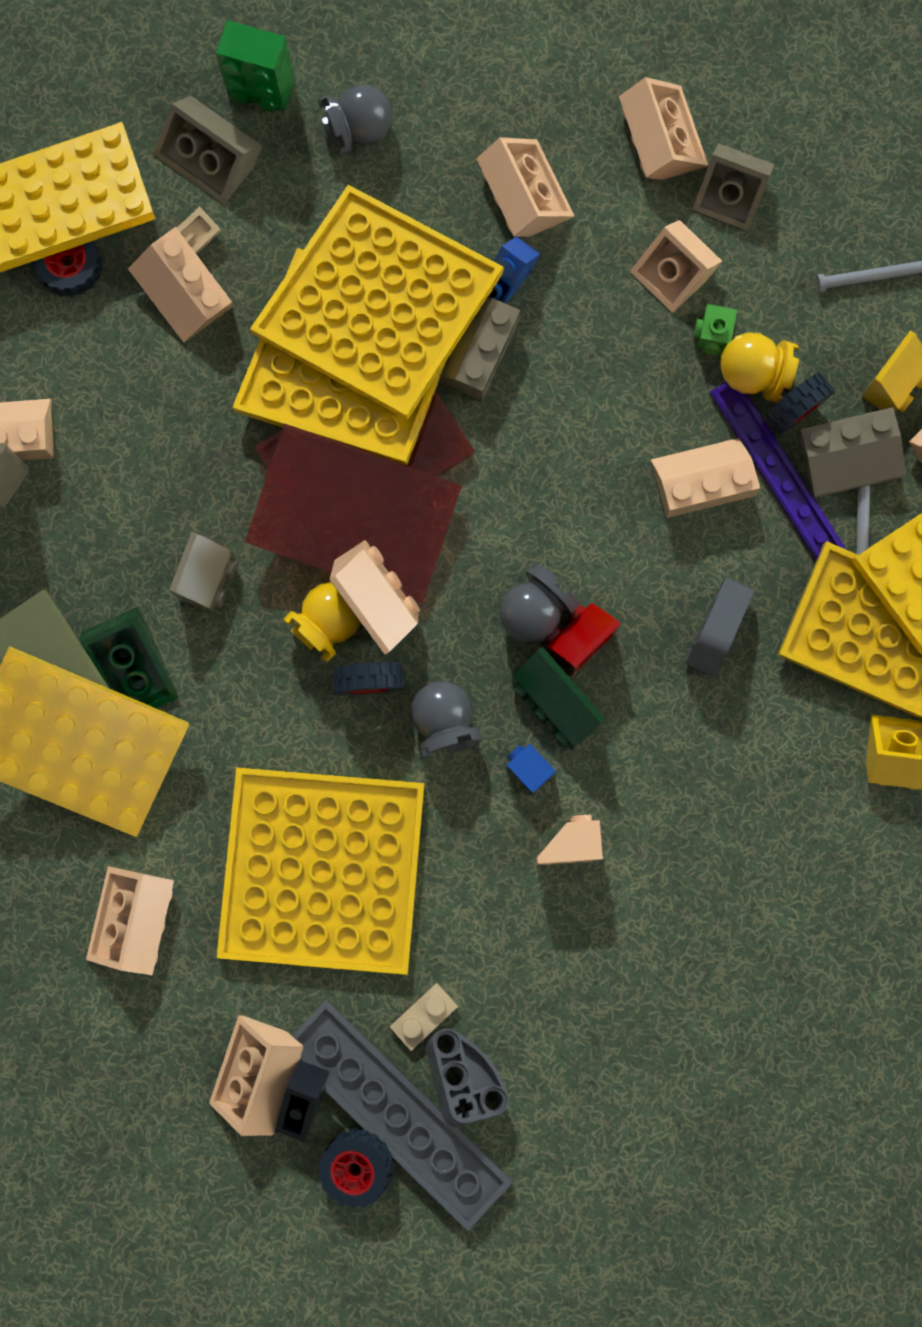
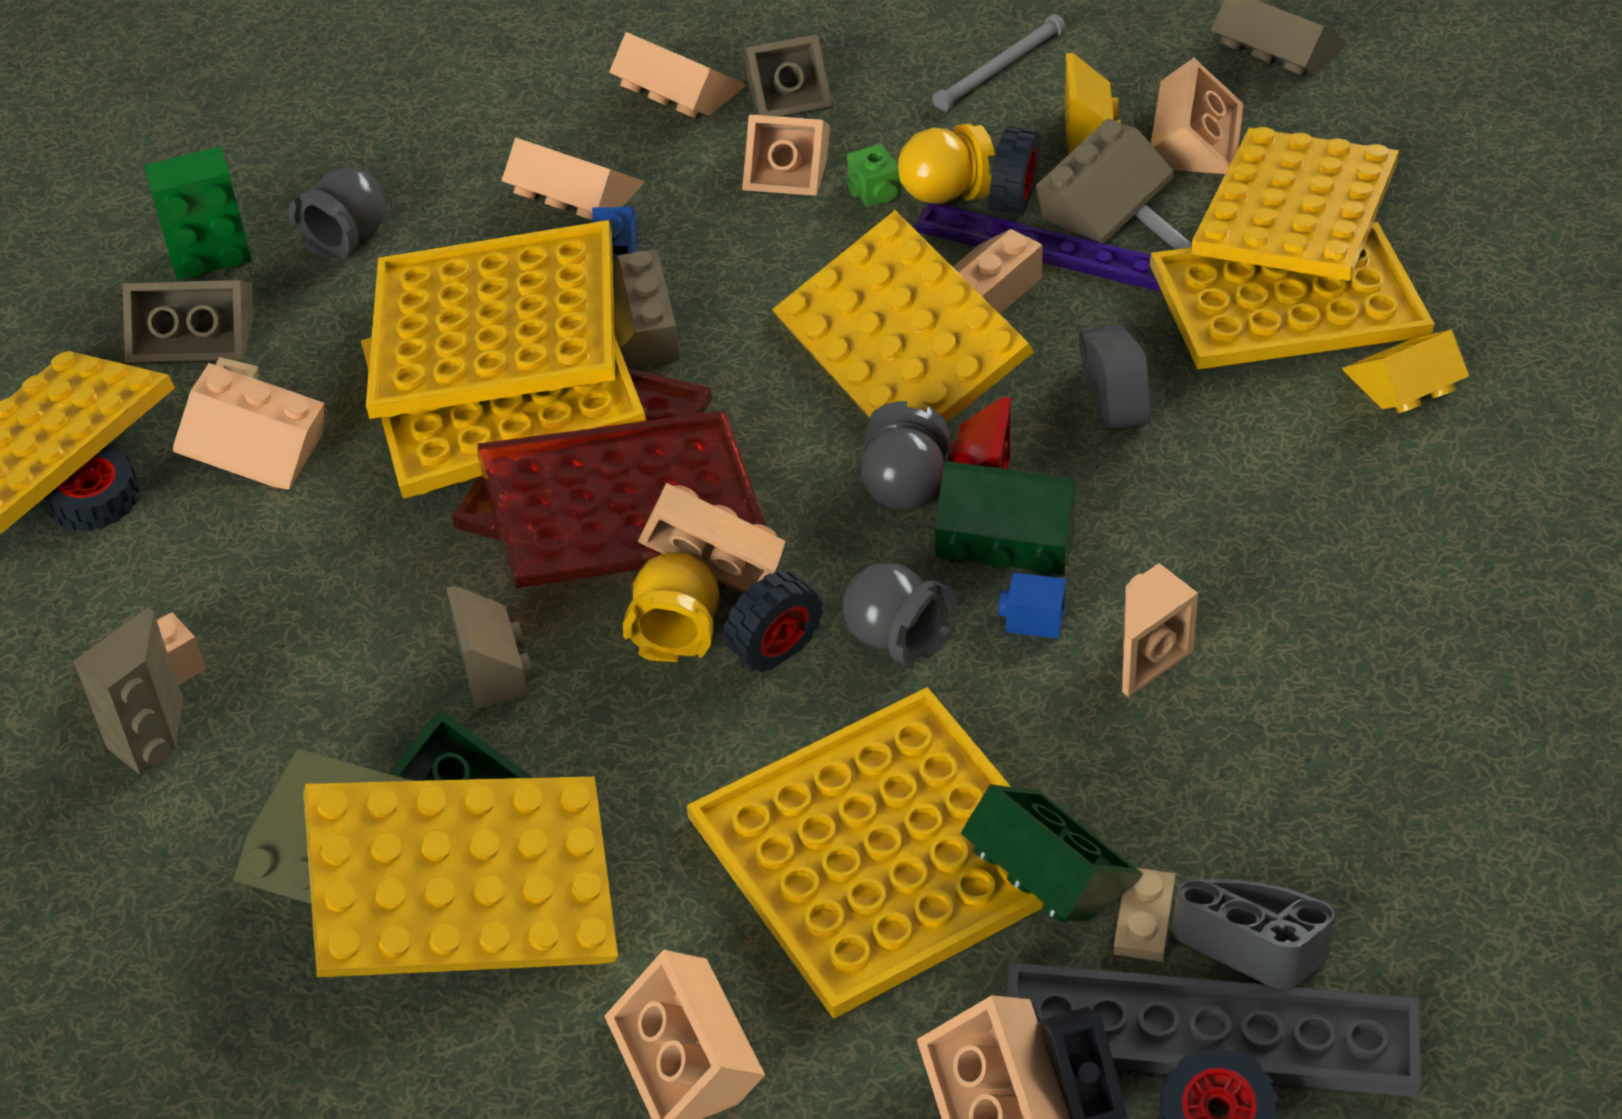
camera: 35 degrees left, 35 degrees down
none -> yellow plate [772,210,1034,423]
none -> dark green slope [960,785,1143,923]

